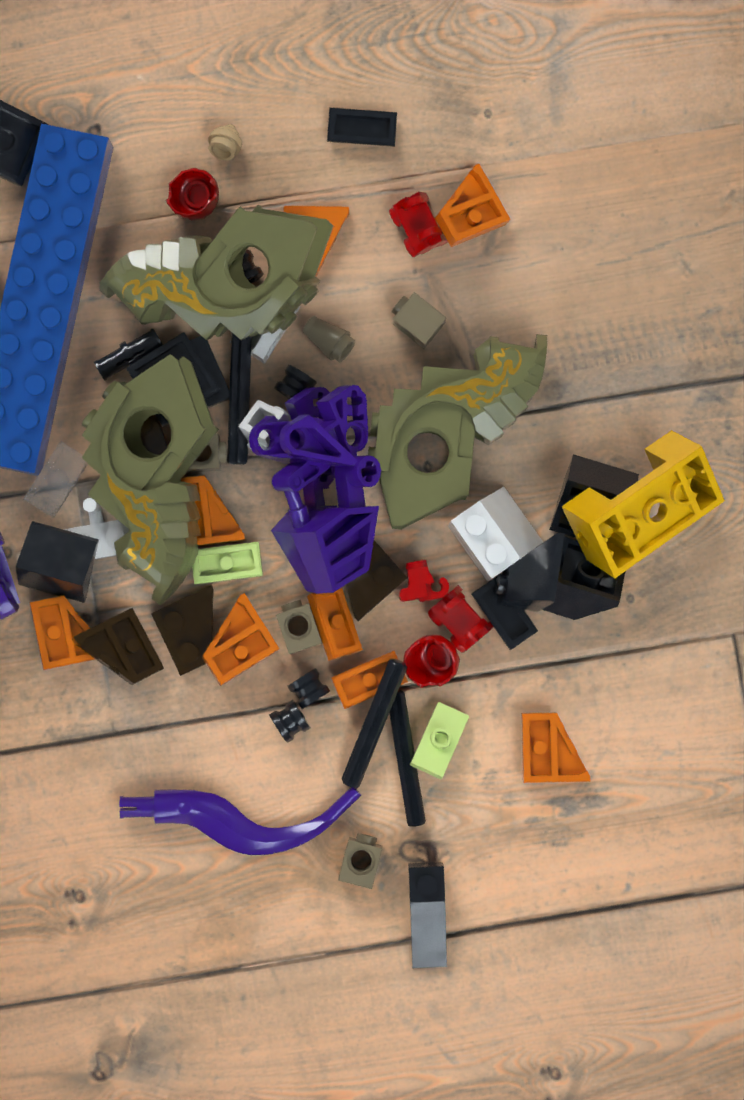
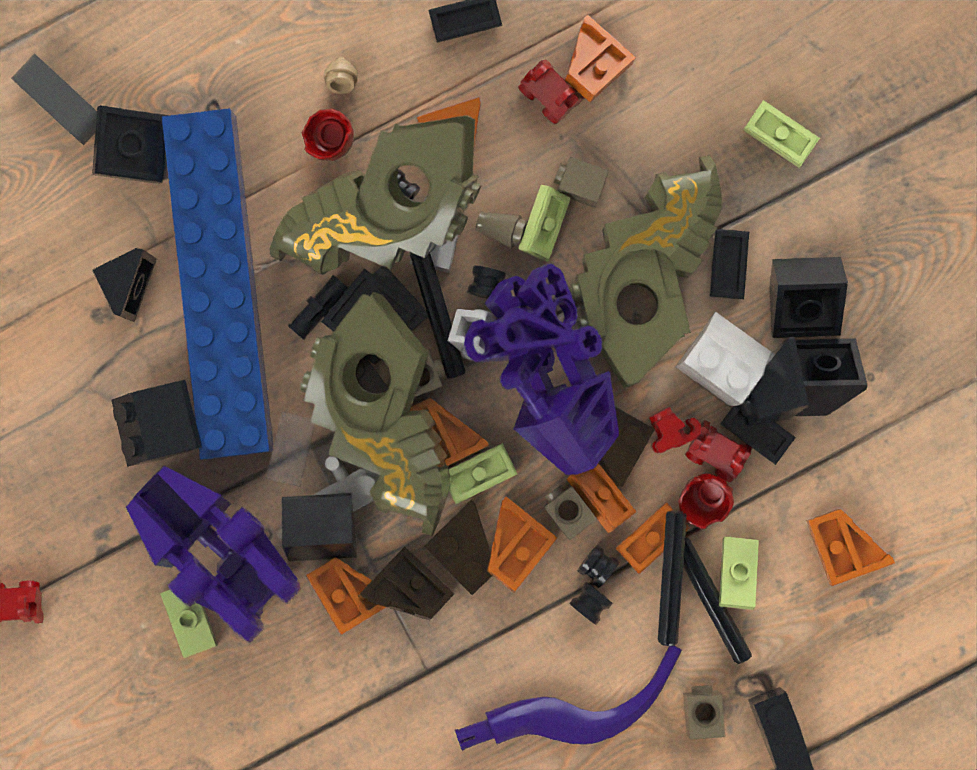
camera: 15 degrees left, 0 degrees up
yellow plate [561,430,725,578] -> none
none -> yellowish green plate [518,185,571,262]
none -> black tile [710,229,749,300]
none -> yellowish green plate [743,100,820,168]

